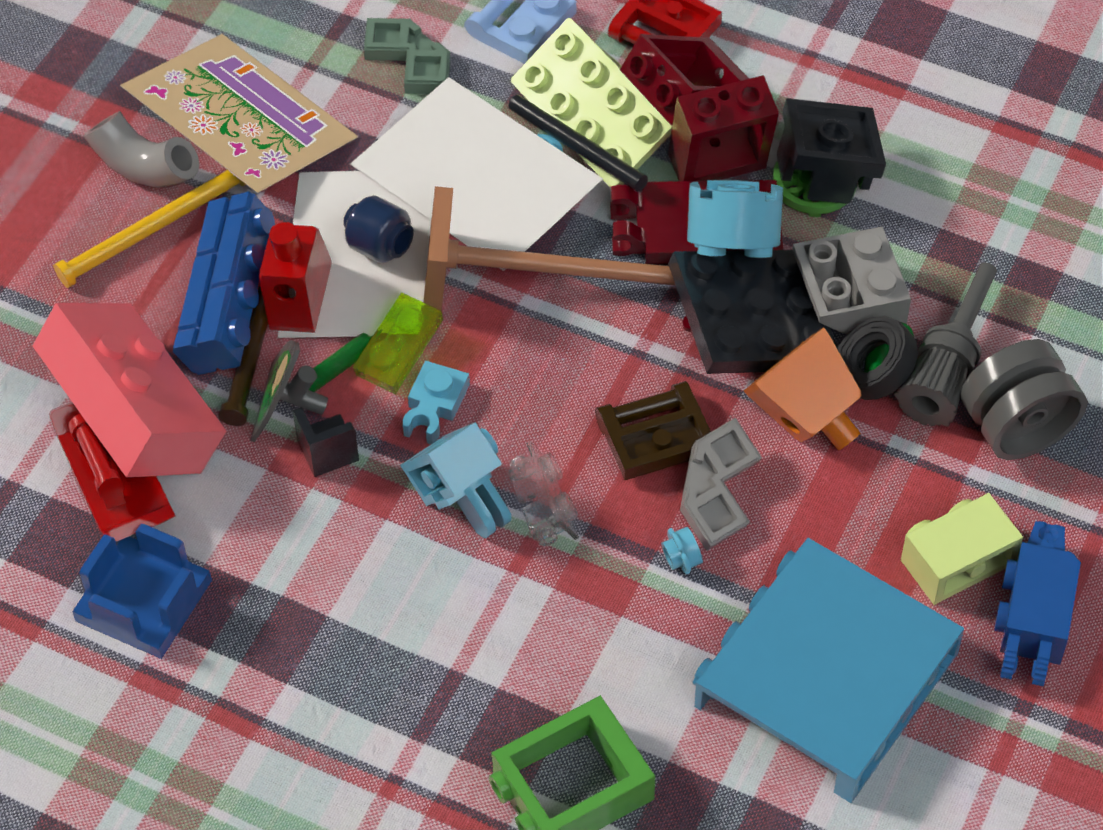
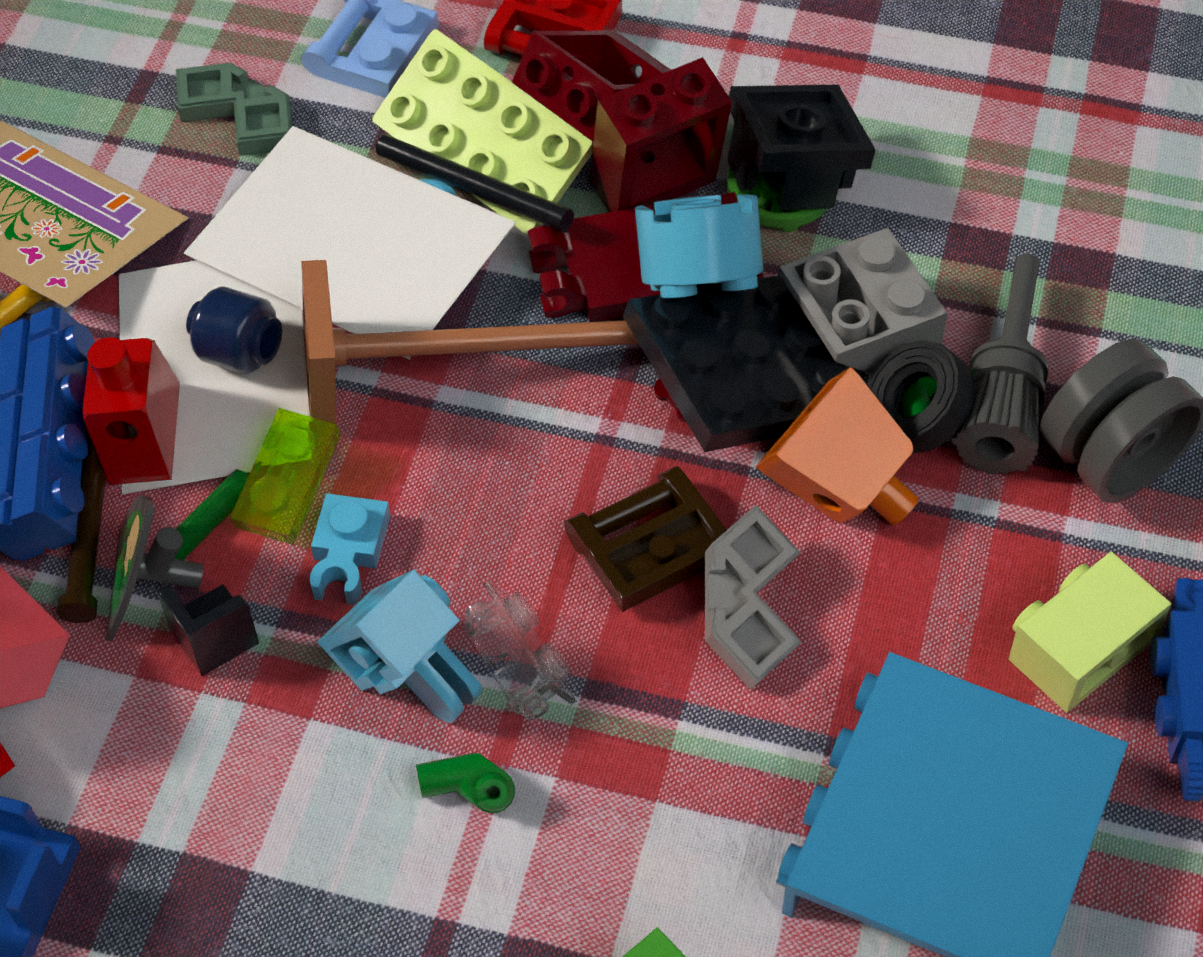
camera: 10 degrees left, 0 degrees up
medium azure plate [661,527,703,574] -> none
none -> green arm [416,753,515,813]

